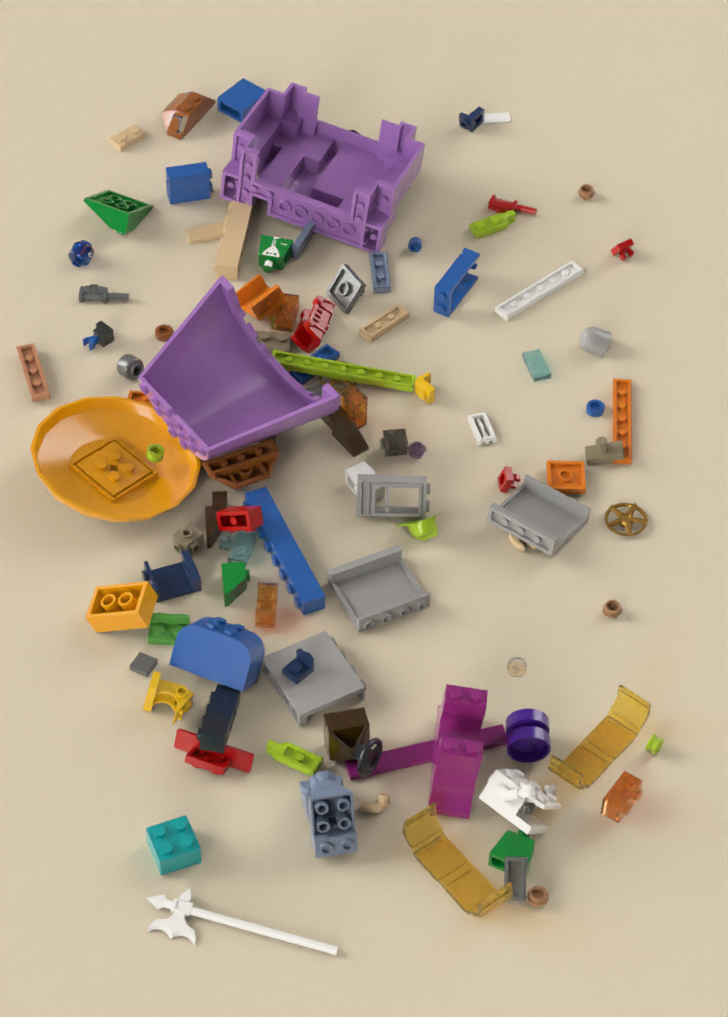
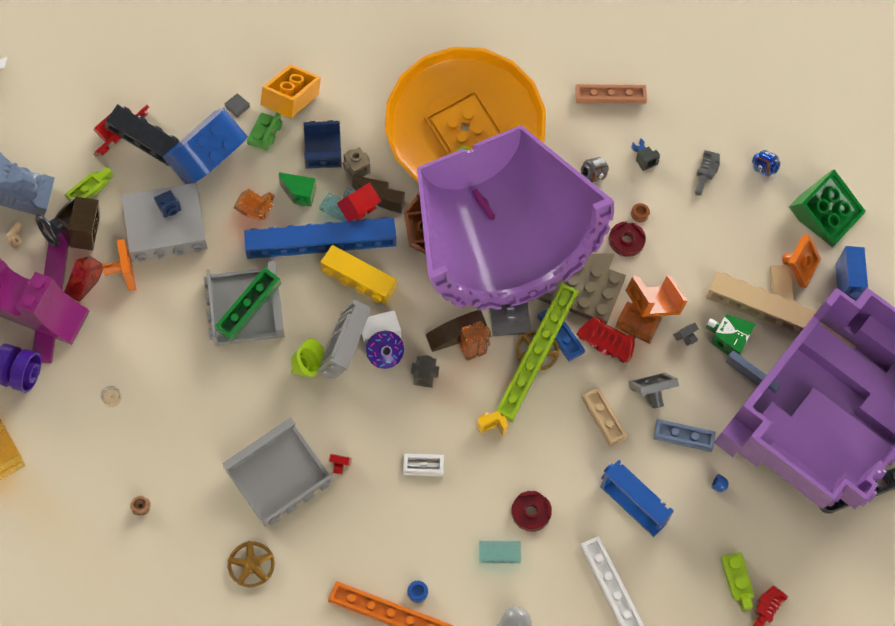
camera: 105 degrees right, 15 degrees up
yellow tile [143,671,194,724] -> none
teal brick [146,815,202,876] -> none
plate [408,441,426,459] -> none
orange plate [546,460,586,494] -> none
dark tan tile [585,437,624,465] -> none
none -> clear red slope [64,256,103,302]
none -> orange tile [102,239,137,291]
none -> green brick [214,267,281,343]
none -> yellow brick [320,245,397,305]
none -> dark purple dish [366,330,404,369]
none -> magenta piece [472,189,495,220]
none -> dark red tile [511,491,552,532]
none -> dark grey tile [673,323,699,346]
none -> orange tile [782,234,821,288]

